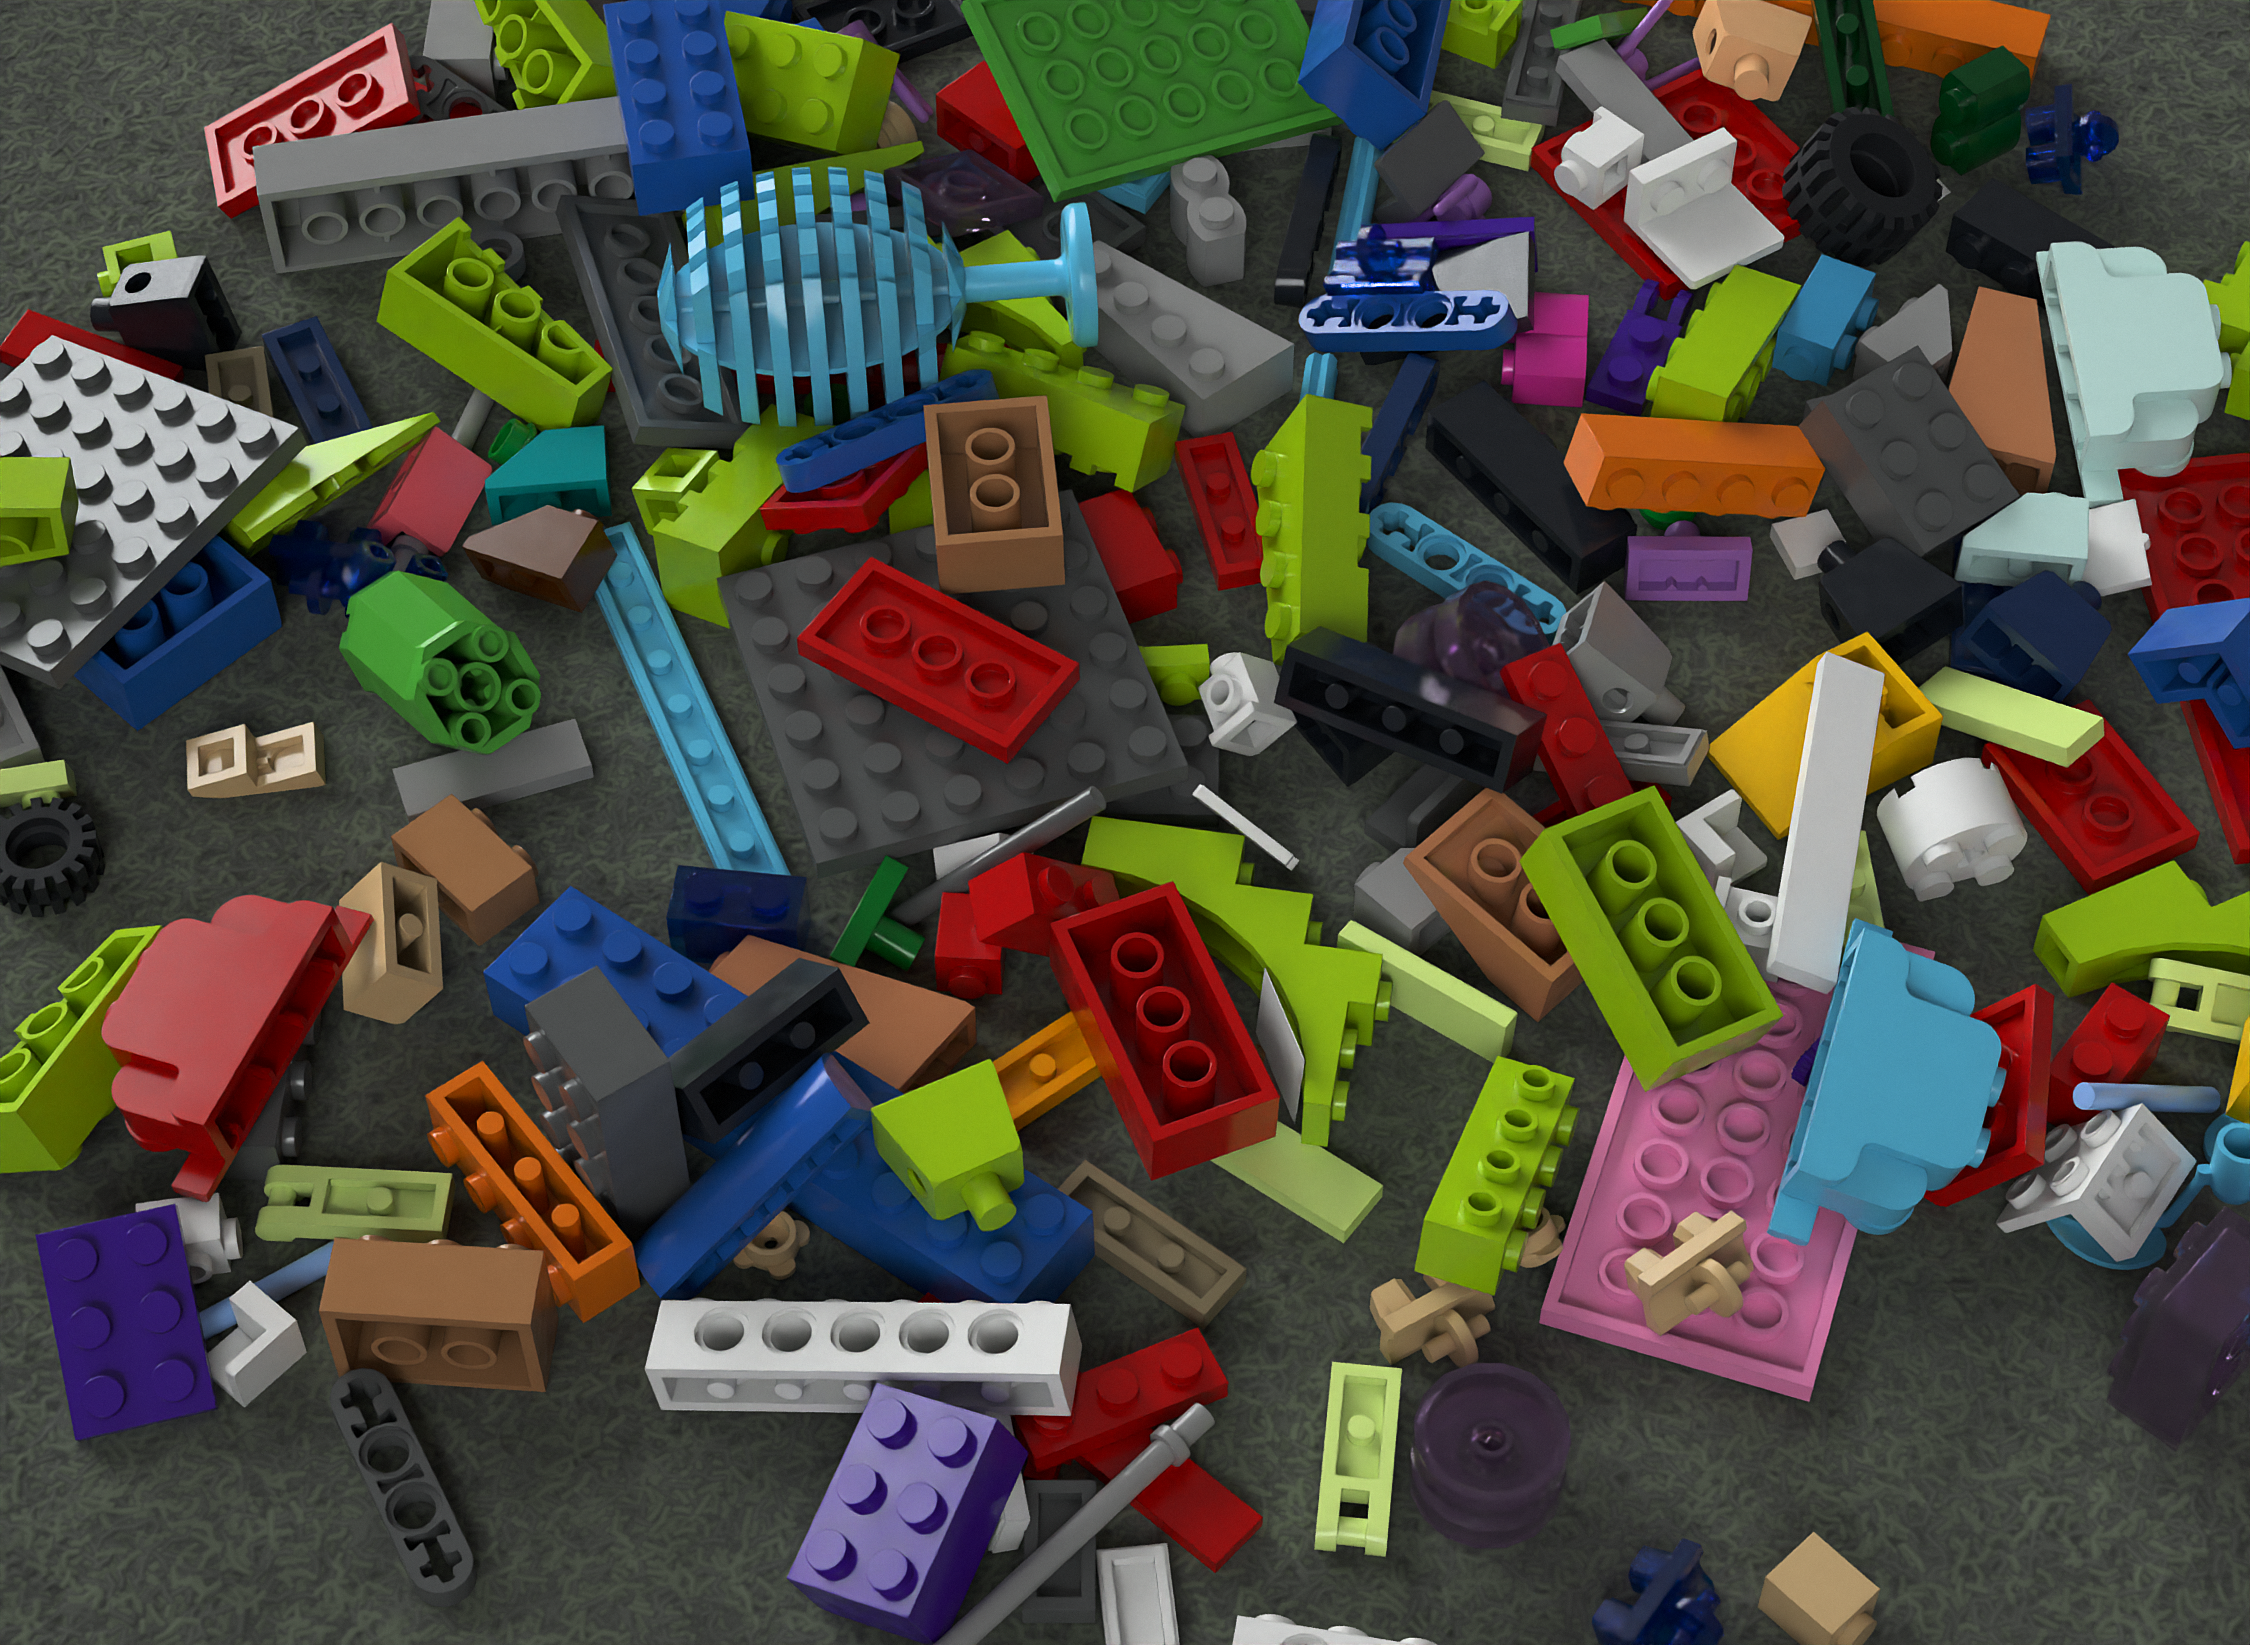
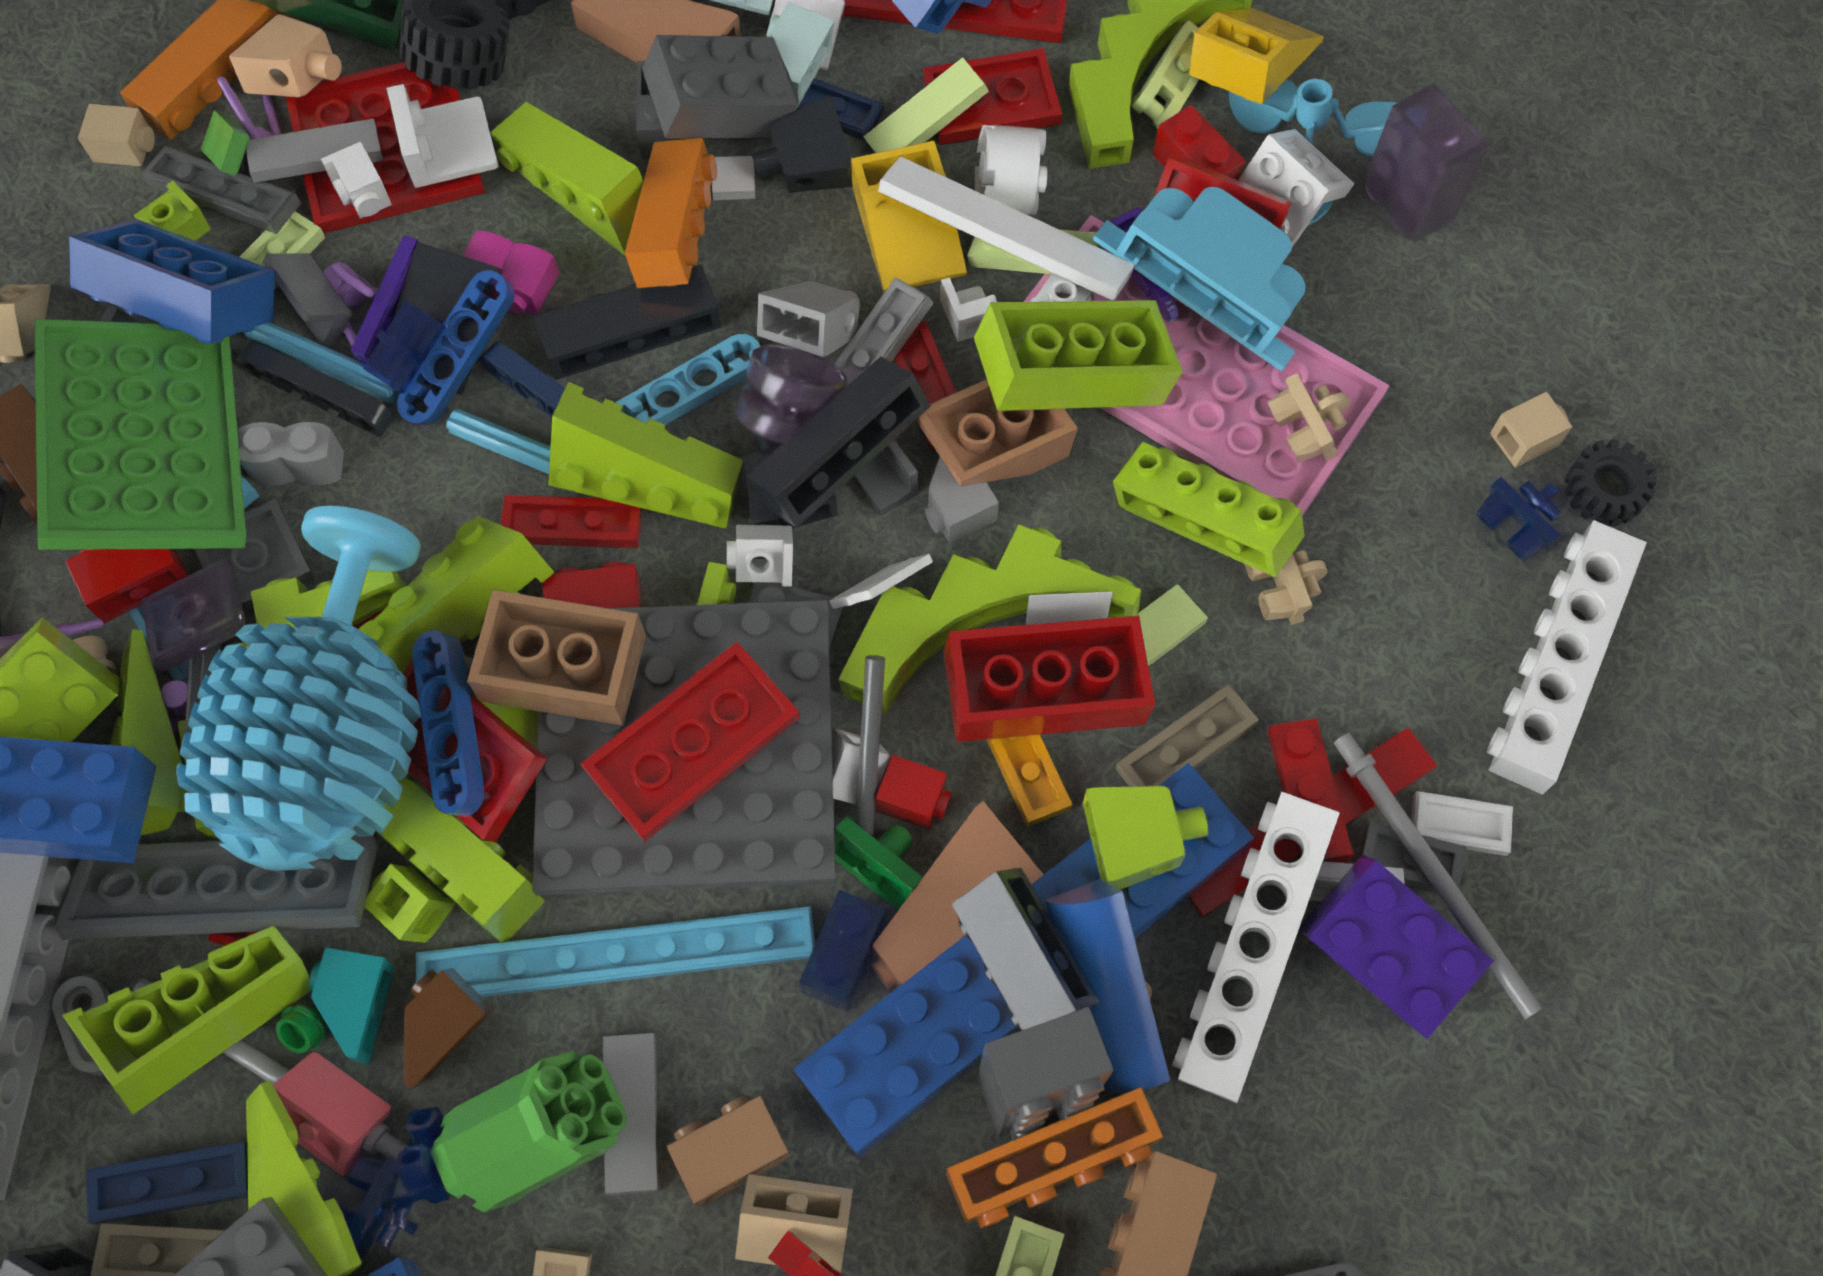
camera: 75 degrees left, 15 degrees up
red brick [968,852,1120,957] -> none
light grey wedge [1054,240,1294,438] -> none
yellowish green plate [1314,1362,1402,1557] -> none
yellowish green tile [1336,920,1518,1063] -> none
clear purple wheel [1409,1363,1571,1548] -> none
red plate [1499,643,1634,819] -> none
dark purple hinge [1585,279,1694,417] -> none
medium lavender tile [1624,521,1753,601] -> none
dark azure brick [1772,254,1879,386] -> none
light grey slope [1853,284,1953,384] -> none
dark blue torso [1958,570,2112,703] -> none
light blue bar [2073,1082,2220,1113] -> none

